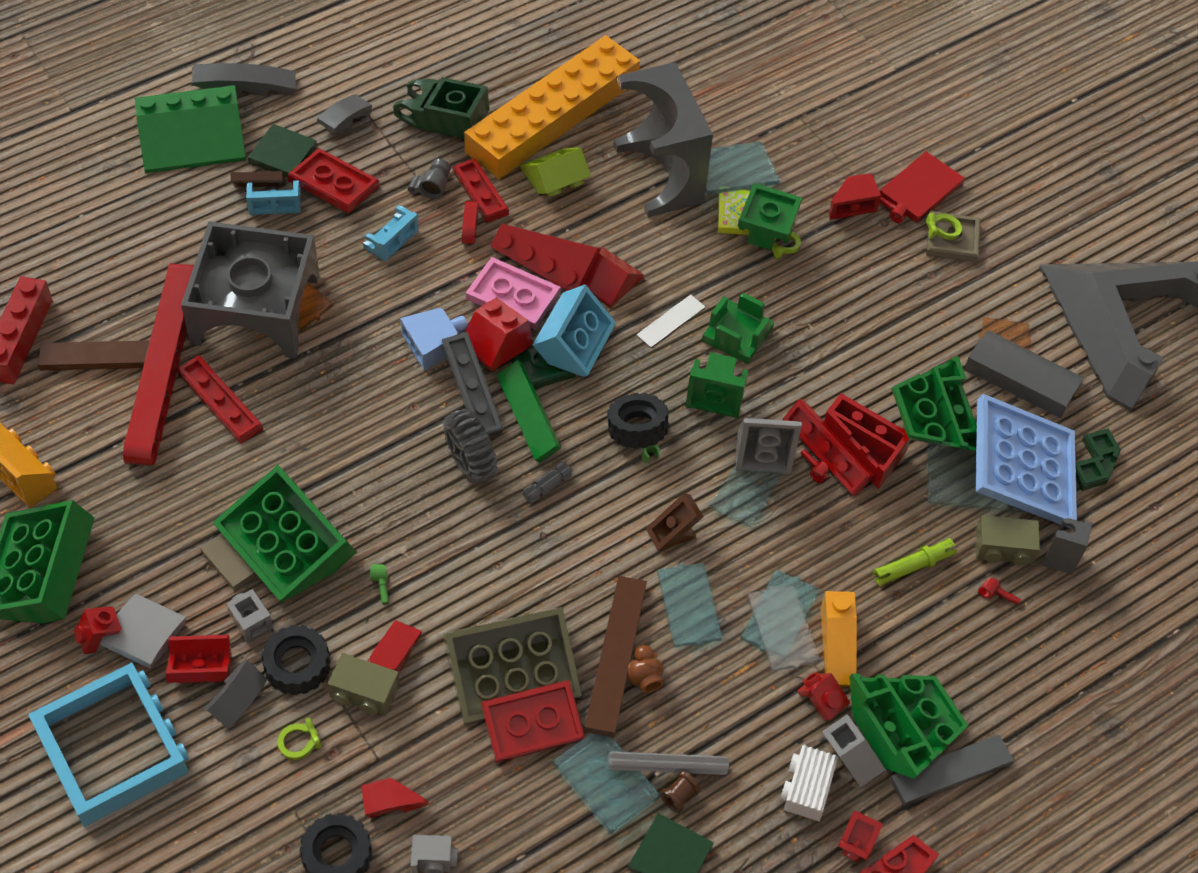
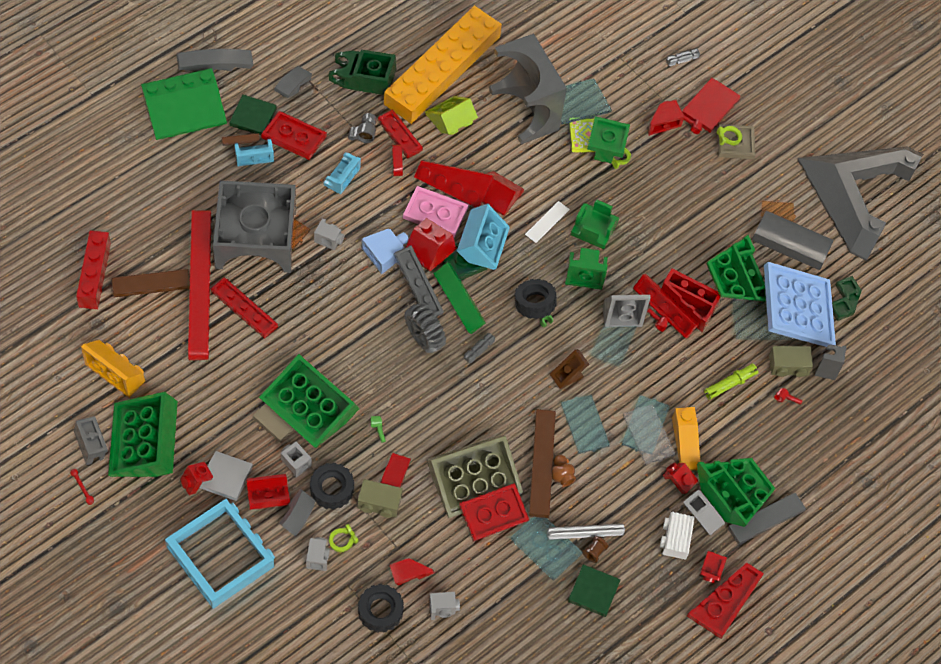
camera: 10 degrees left, 5 degrees up
none -> light grey brick [306,537,330,571]
none -> light grey brick [314,218,345,250]
none -> axle [666,48,700,66]

